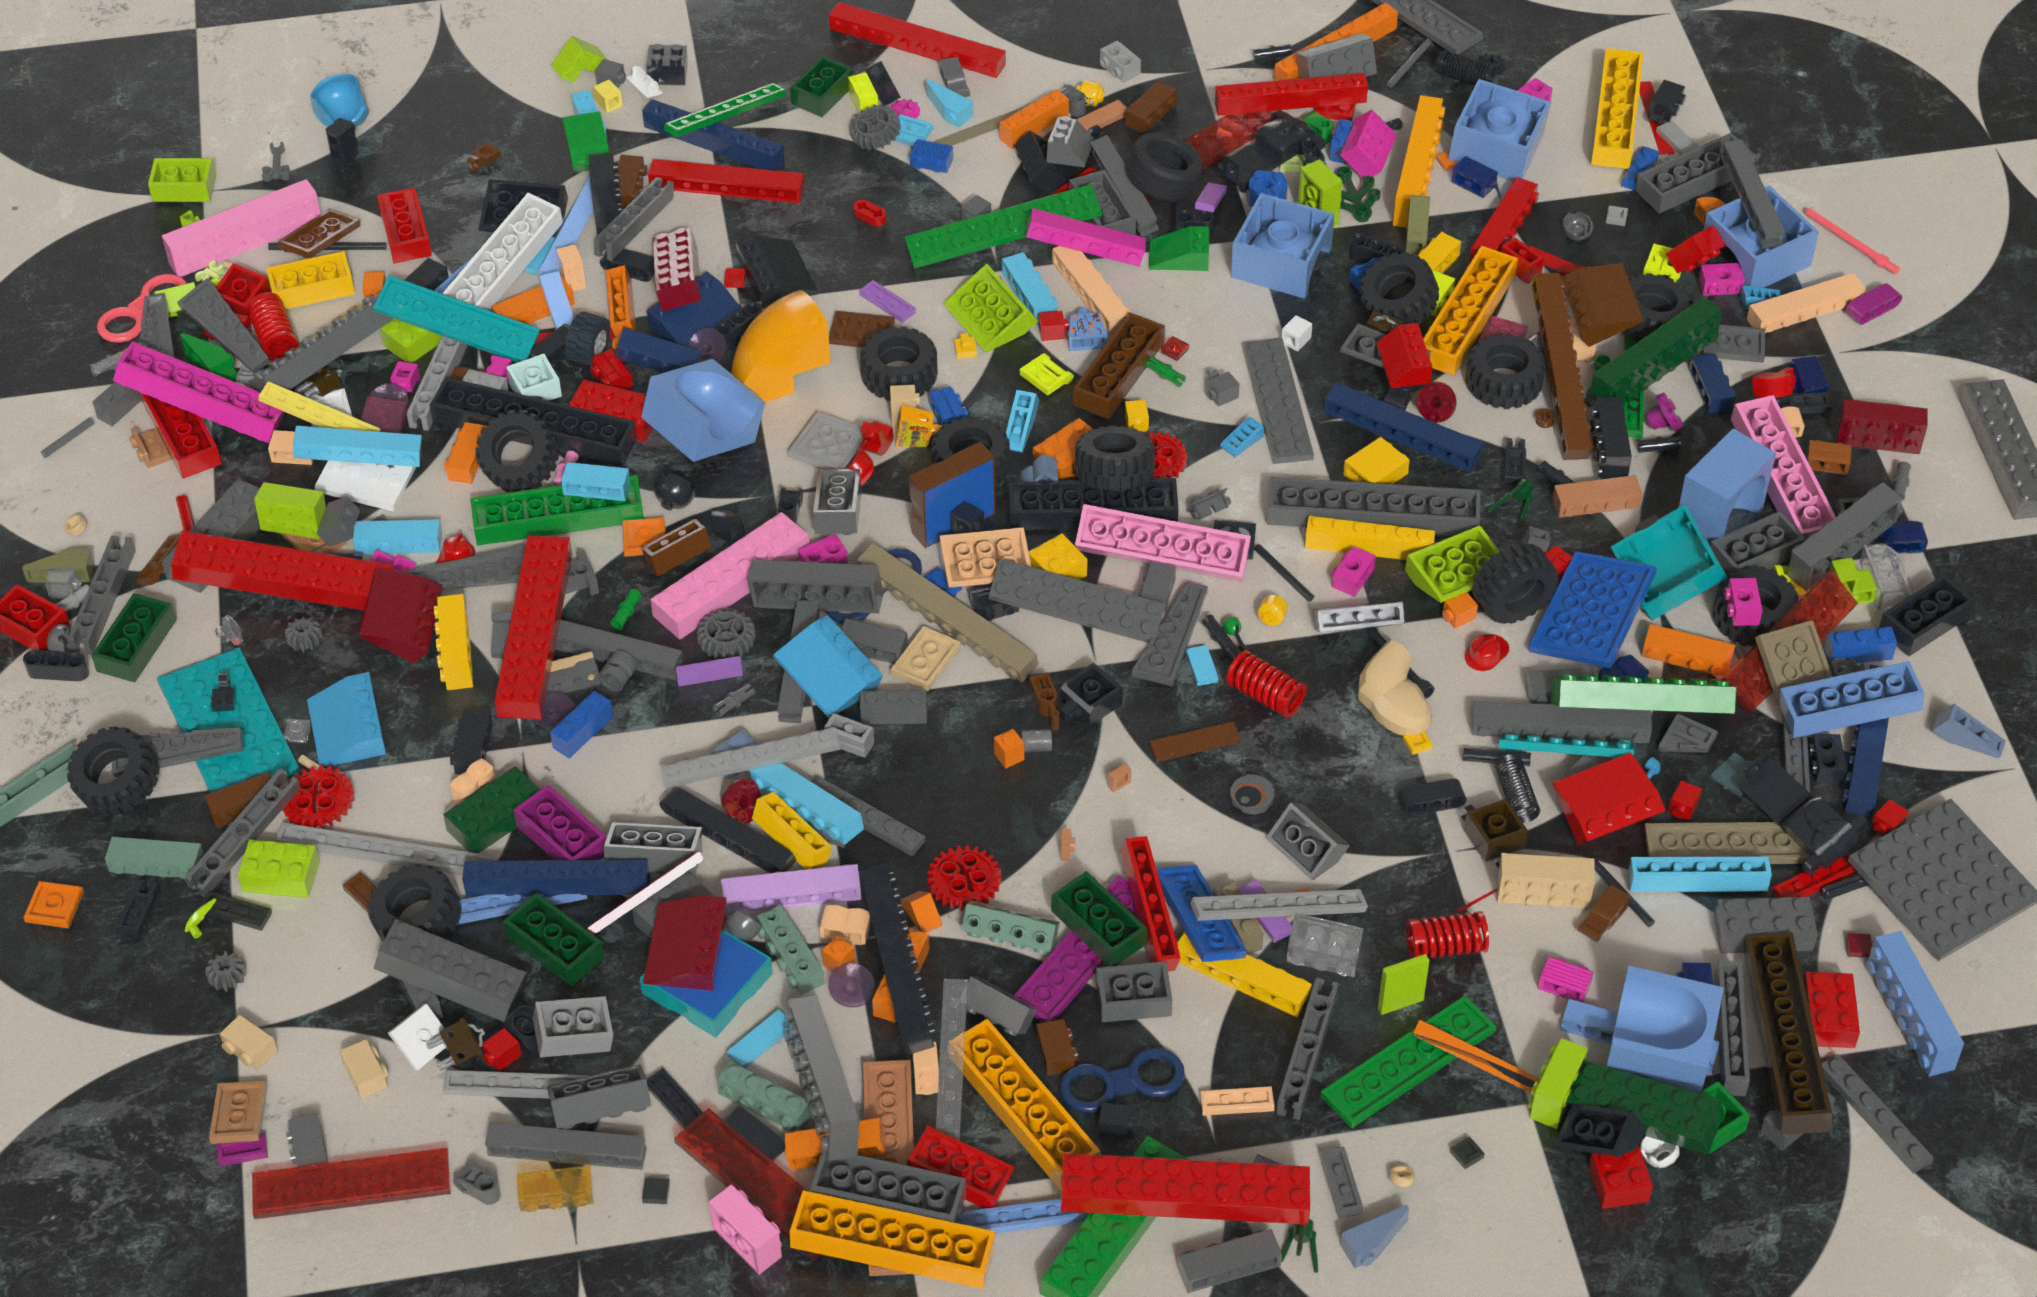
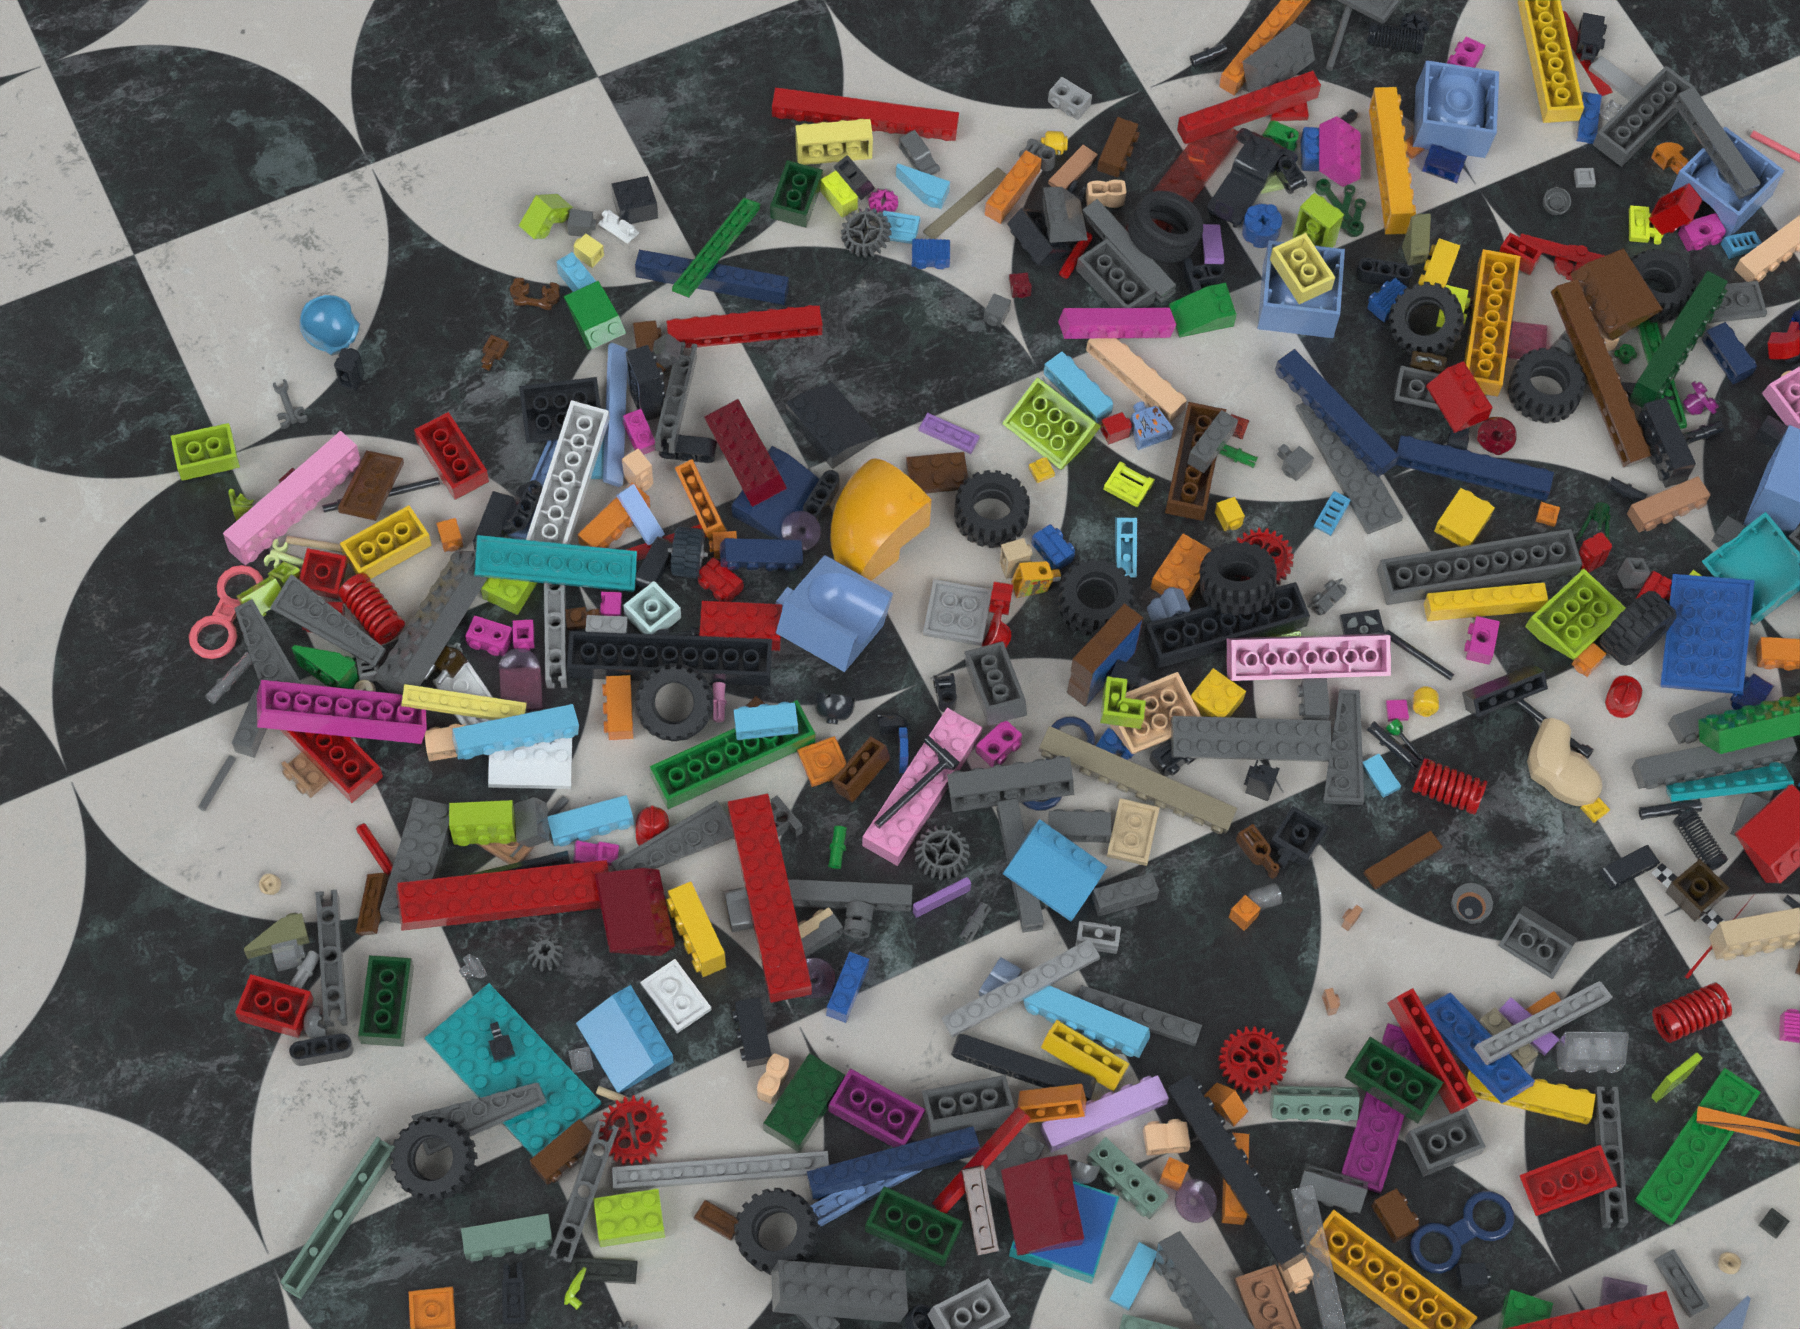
camera: 20 degrees left, 15 degrees up
dark red plate [721,779,761,824] -> none
red plate [724,268,746,288] -> none
red beam [853,200,886,226] -> none
green plate [905,184,1102,269] -> none
light nougat tile [1200,1086,1274,1116] -> none
white brick [1282,315,1312,351] -> none
red brick [1470,177,1539,263] -> none
black hinge [1504,438,1526,484] -> none
reddish brown bush [1535,409,1554,428] -> none
none -> dark pink brick [466,615,513,657]
none -> black beam [502,480,543,534]
none -> reddish brown helmet [510,278,560,310]
none -> dark pink brick [622,409,655,455]
none -> white plate [640,959,712,1033]
none -> flat silver brick [653,333,682,369]
none -> light yellow brick [796,119,873,165]
none -> black bar [874,736,960,829]
none -> blue tile [899,728,908,773]
none -> tile [961,1165,999,1255]
none -> dark red bracket [1008,273,1032,298]
none -> orange brick [1017,1084,1086,1123]
none -> light nougat brick [1086,180,1126,208]
none -> lime brick [1100,676,1146,729]
none -> dark grey brick [1188,410,1238,473]
none -> black hinge [1244,760,1280,801]
none -> light yellow brick [1270,233,1335,304]
none -> dark blue brick [1275,349,1399,478]
none -> dark pink tile [1385,700,1409,722]
none -> red slope [1519,1145,1617,1216]
none -> orange tile [1536,502,1560,527]
none -> red brick [1579,532,1612,573]

